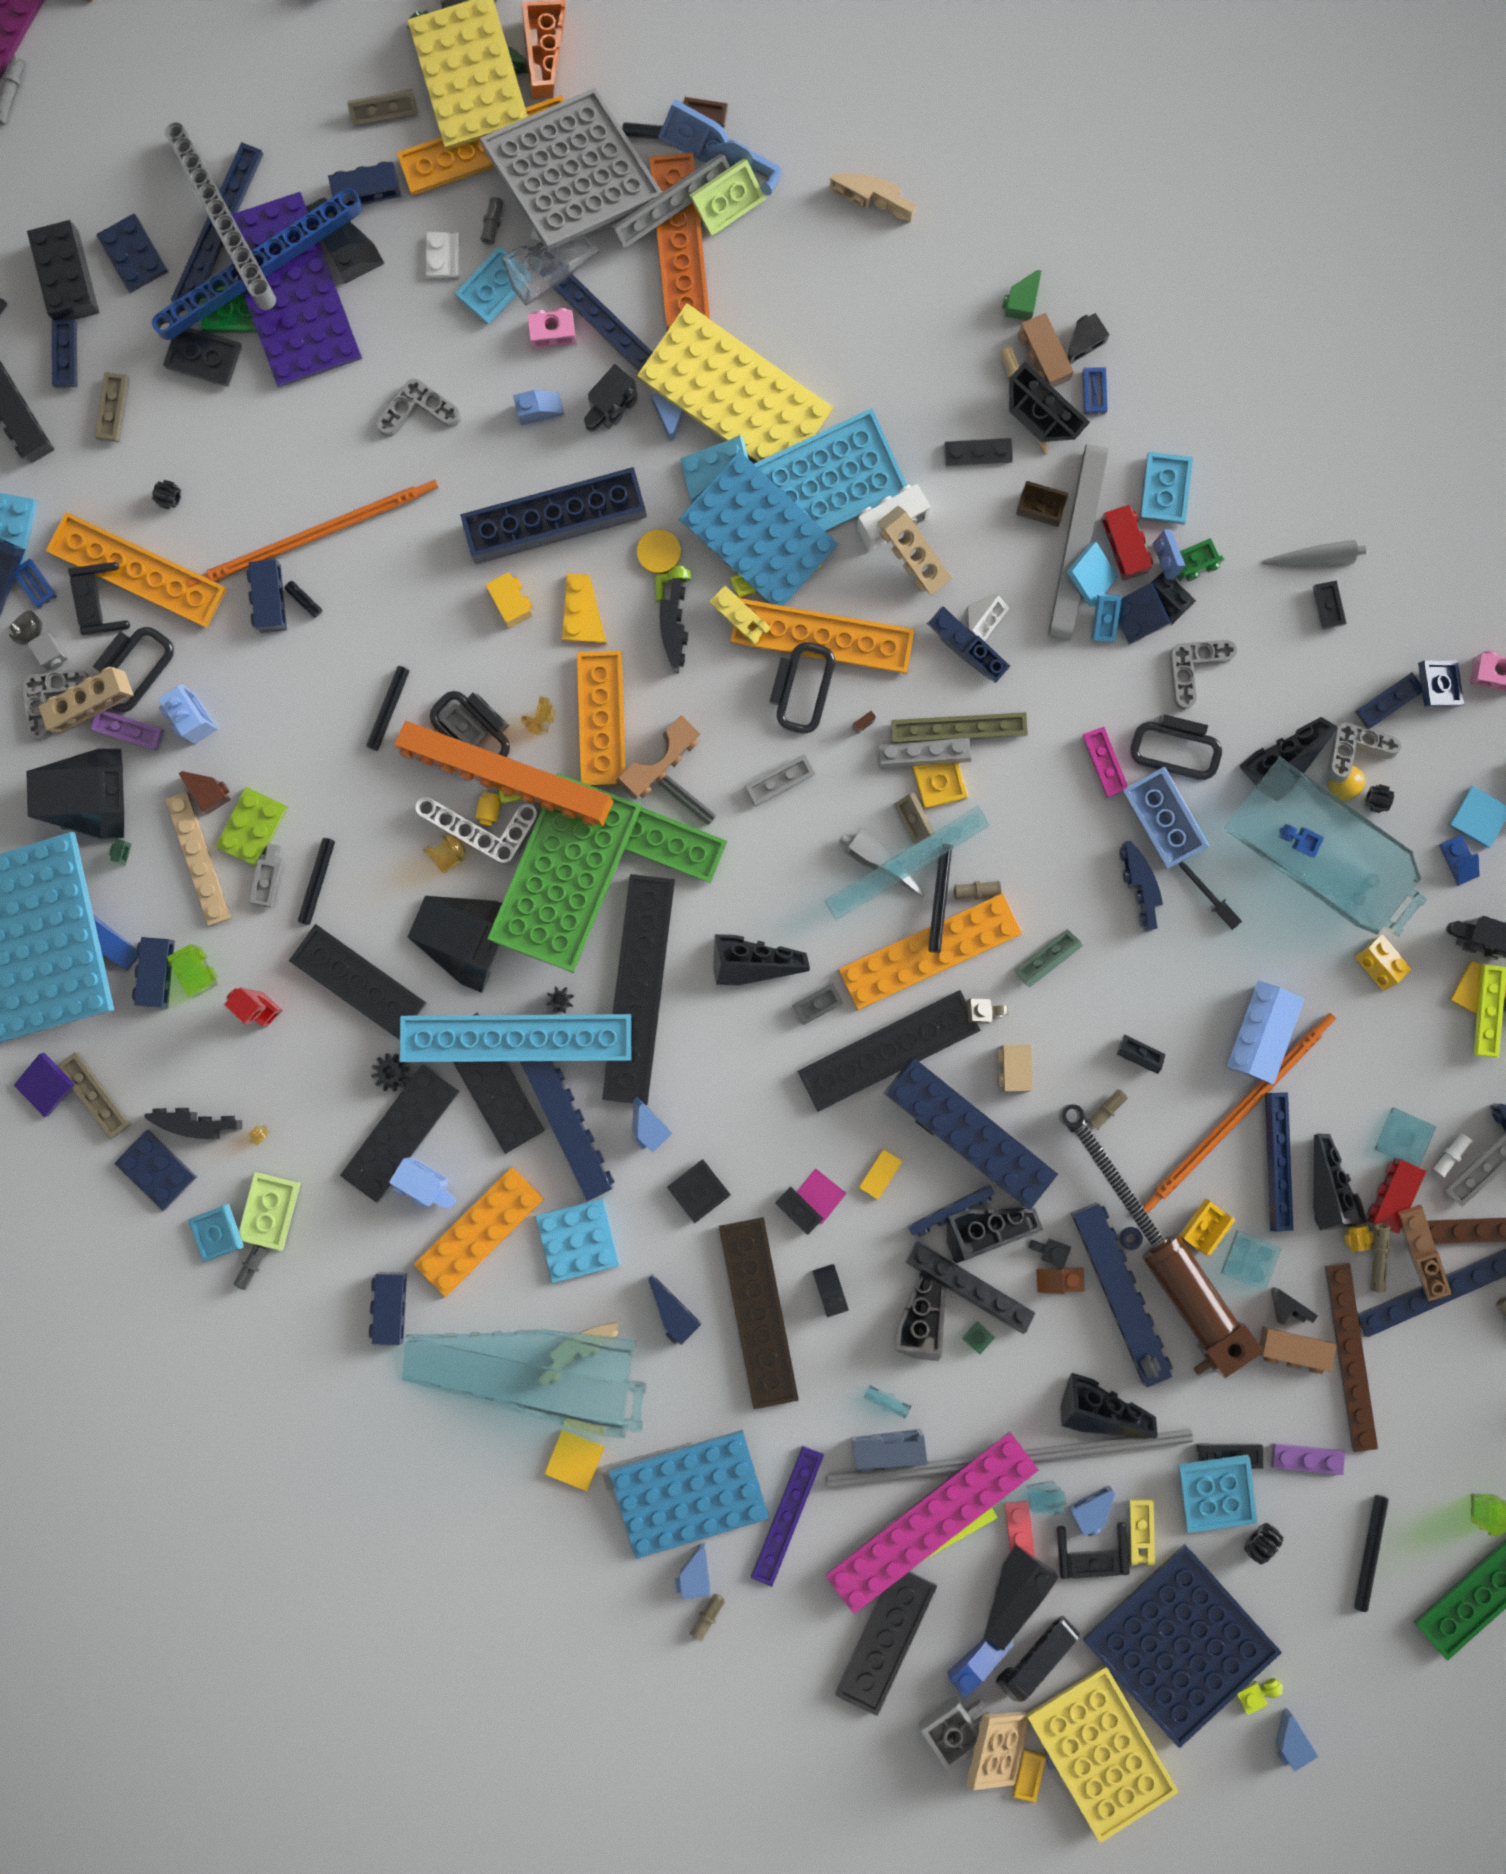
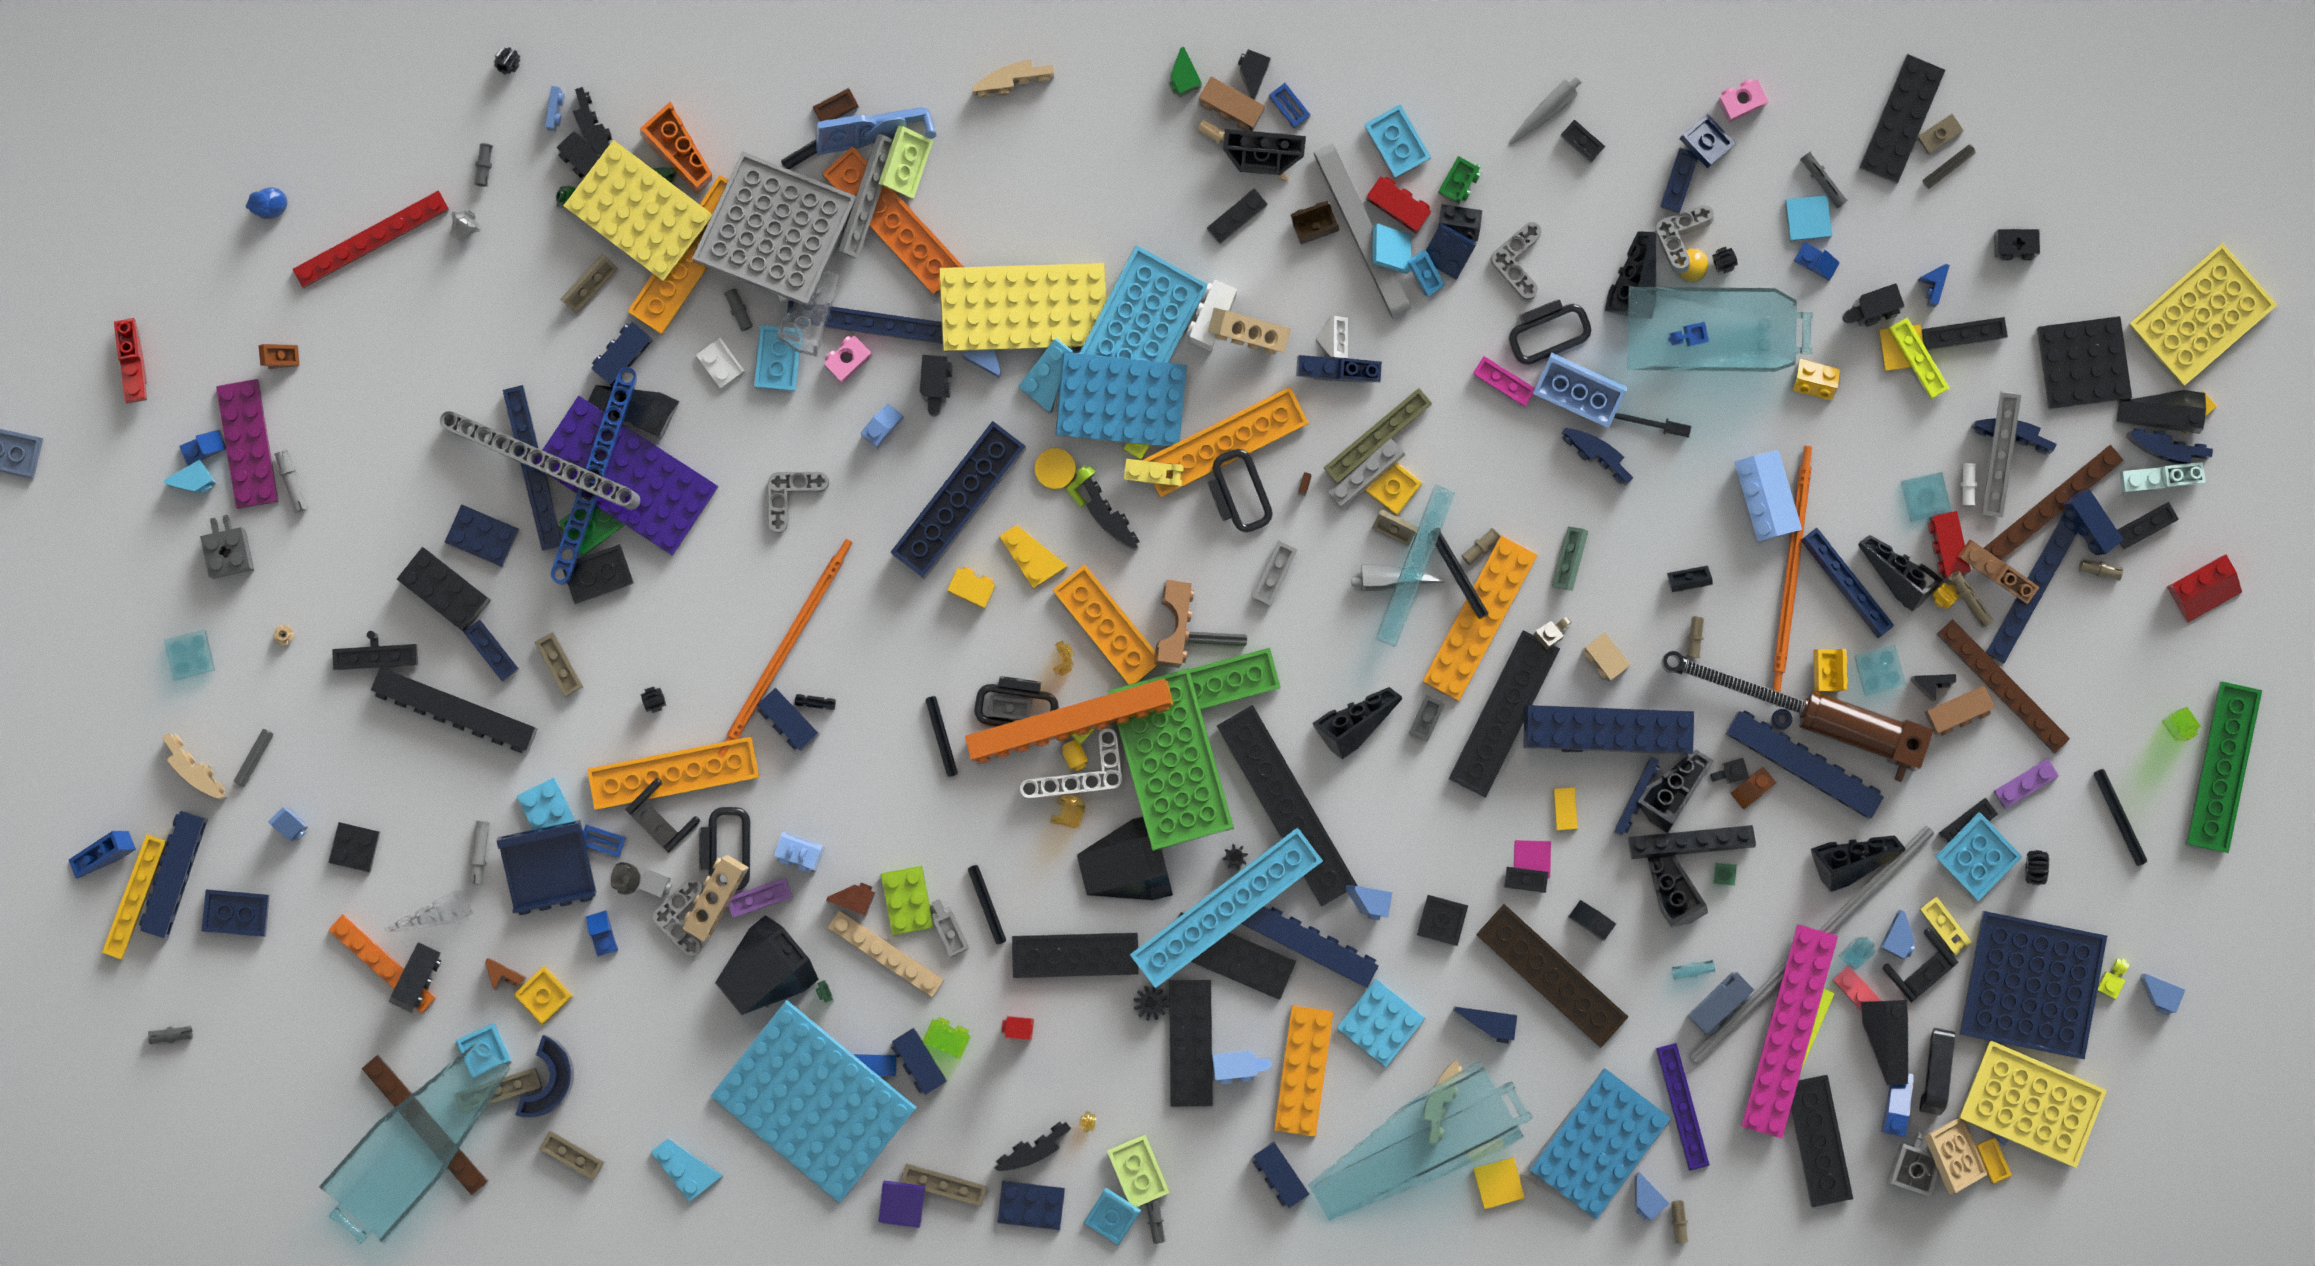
camera: 40 degrees left, 0 degrees up
dark grey plate [1141,1354,1161,1378] -> none
medium blue plate [1153,529,1185,580] -> none

